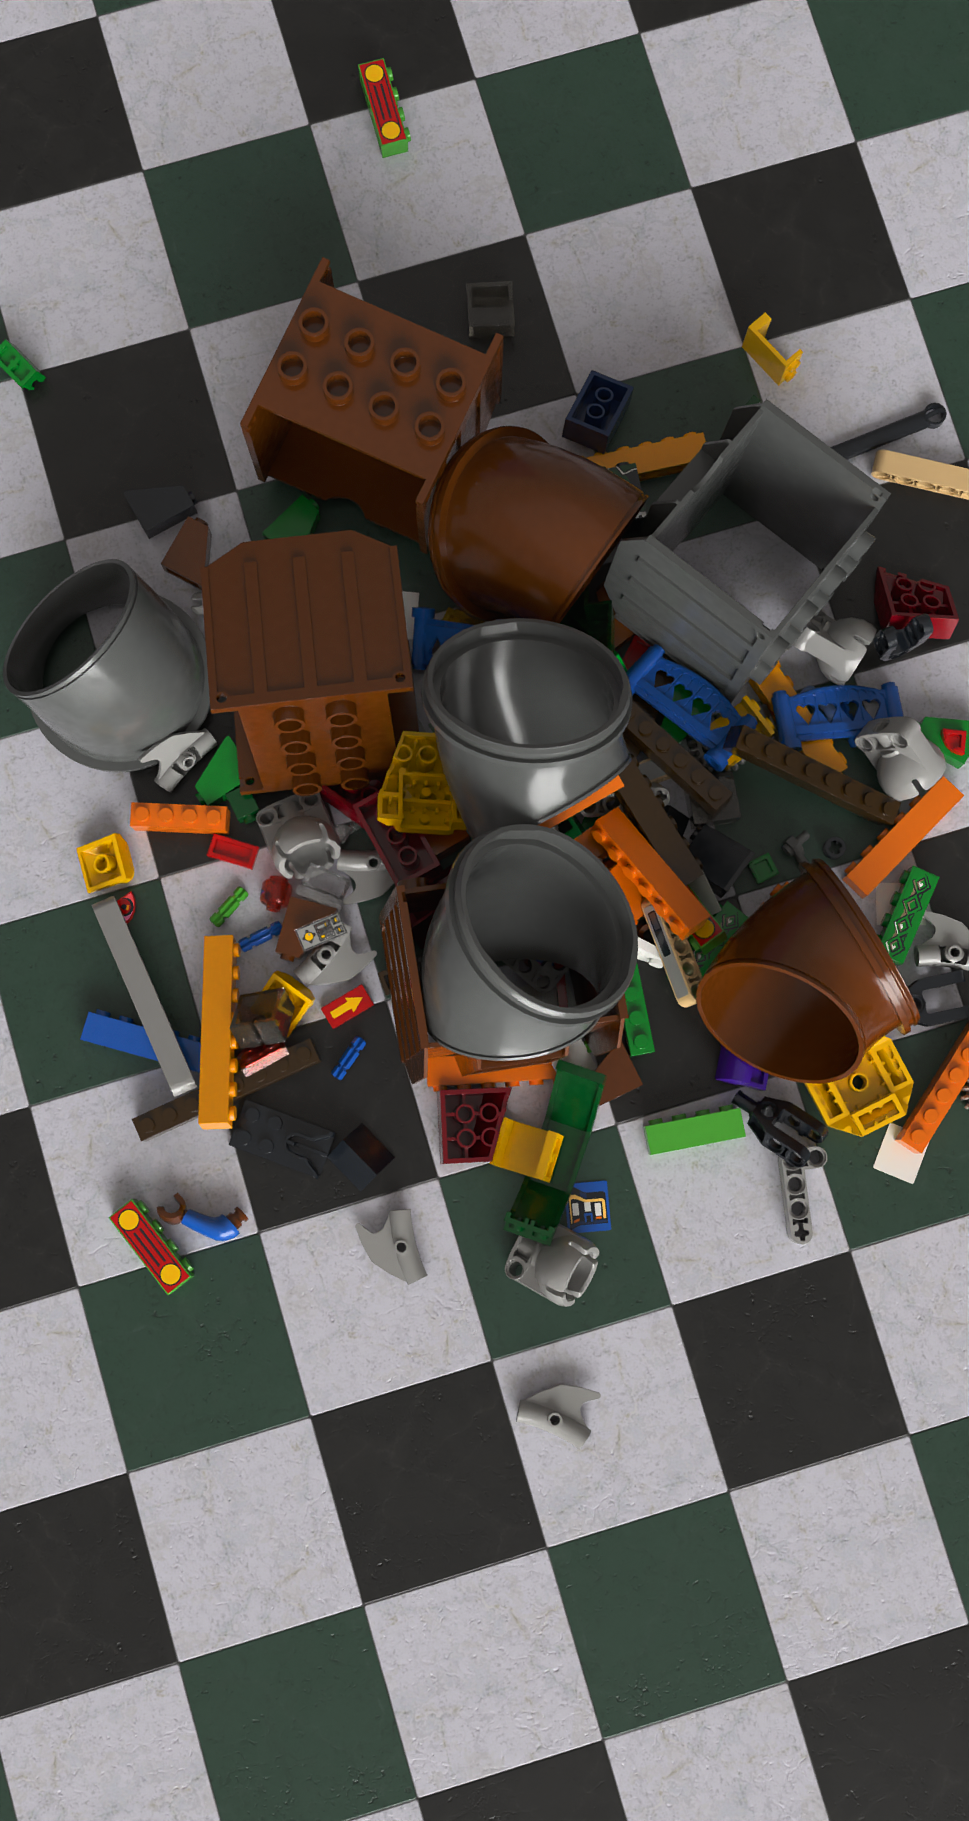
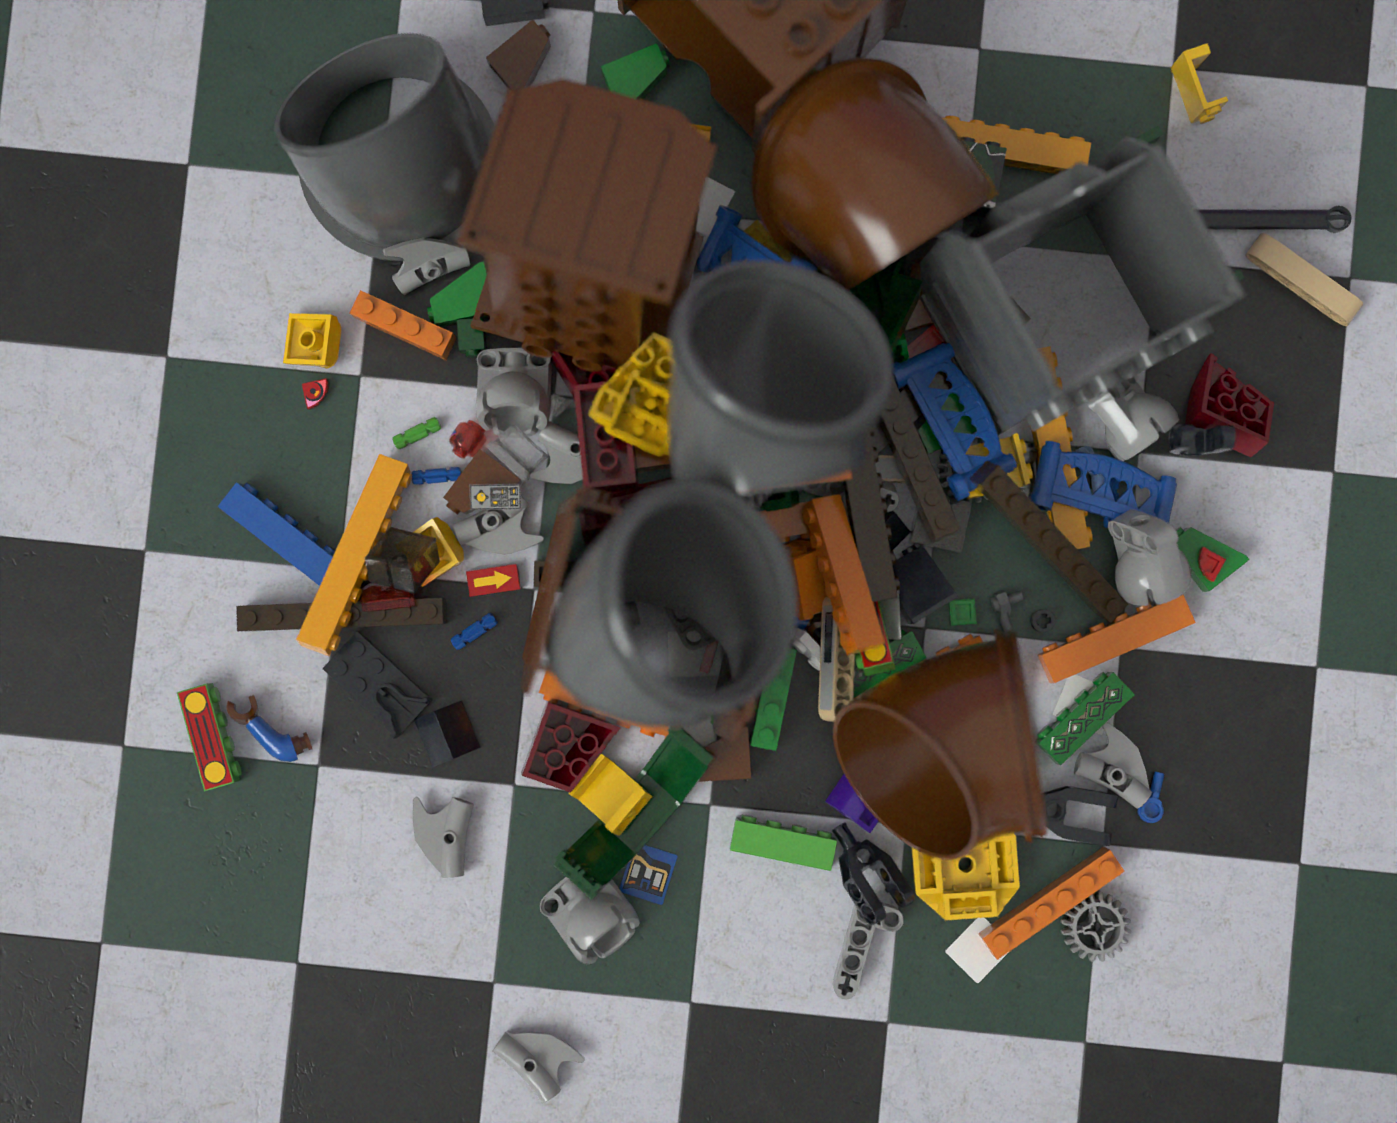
camera: 30 degrees right, 5 degrees up
light grey beam [92,896,197,1097] -> none
red tile [207,833,260,870] -> none
dark blue brick [562,370,634,454] -> none

